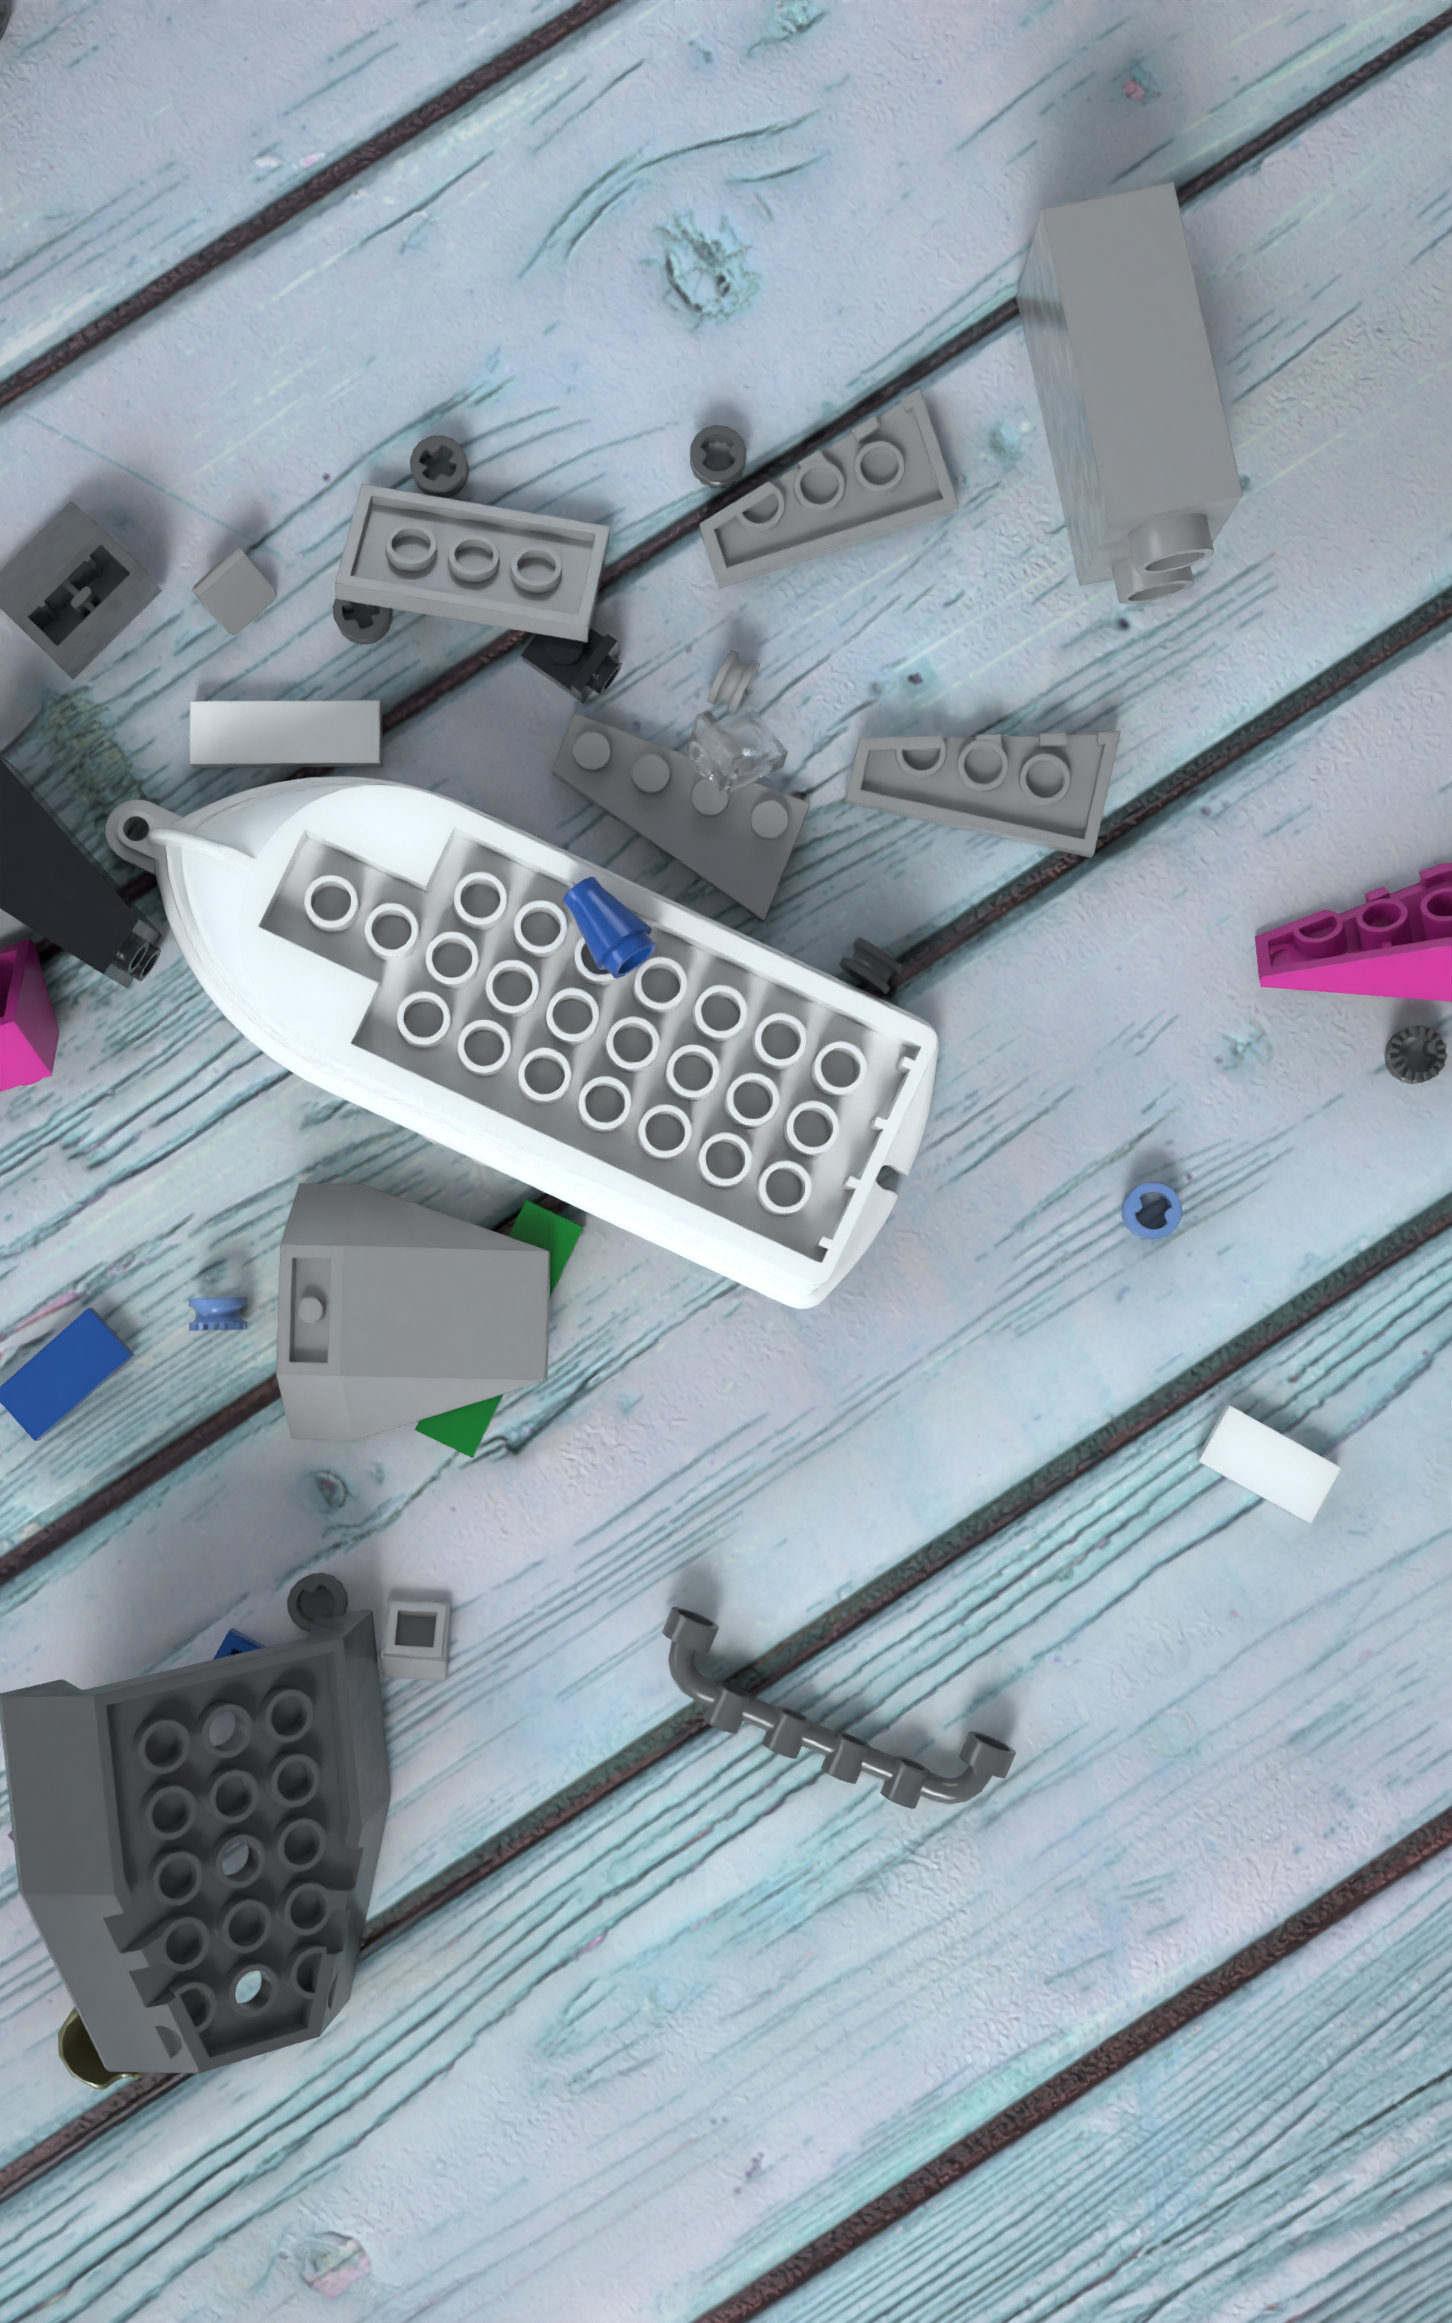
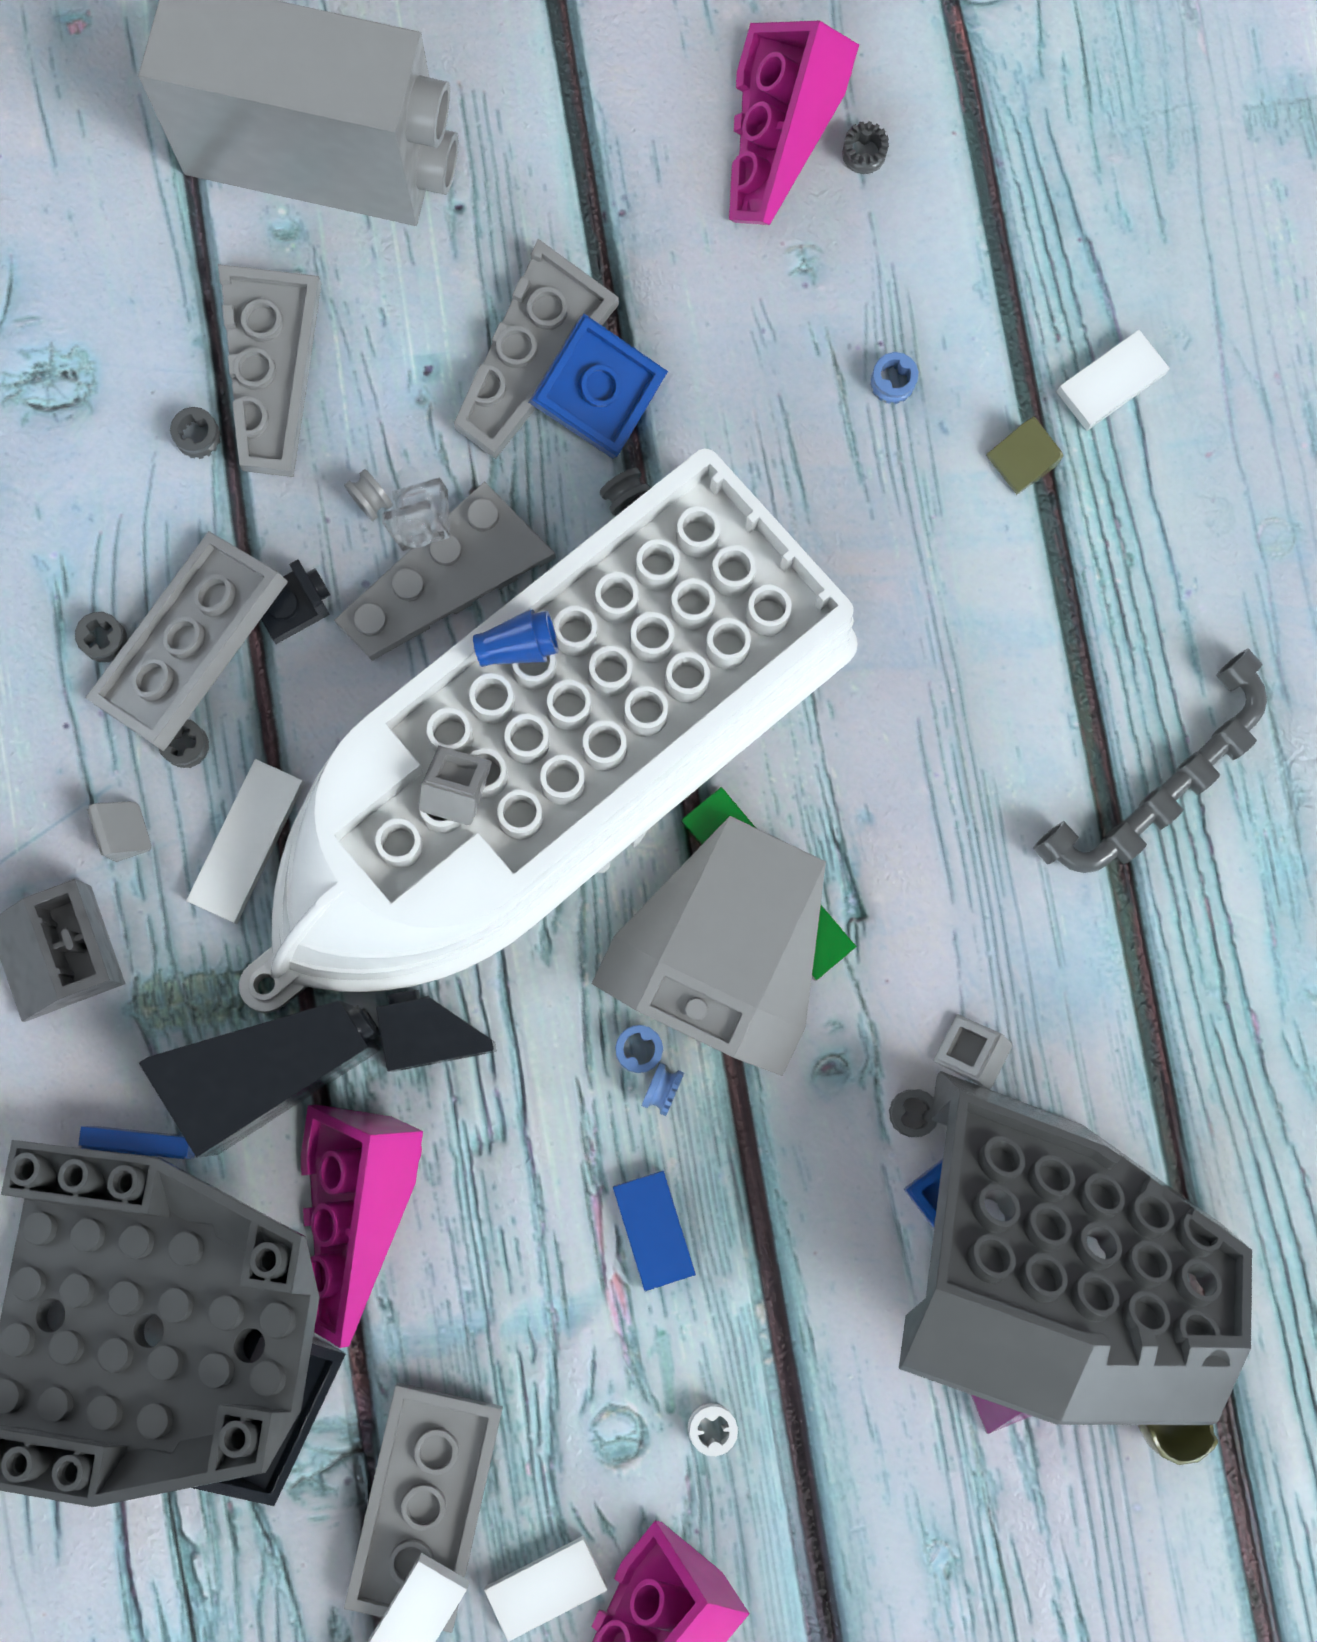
camera: 70 degrees left, 5 degrees down
none -> black slope [376,990,497,1072]
none -> light grey slope [419,746,492,825]
none -> blue tile [528,314,668,459]
none -> medium blue bush [615,1025,663,1073]
none -> olive slope [986,417,1063,495]

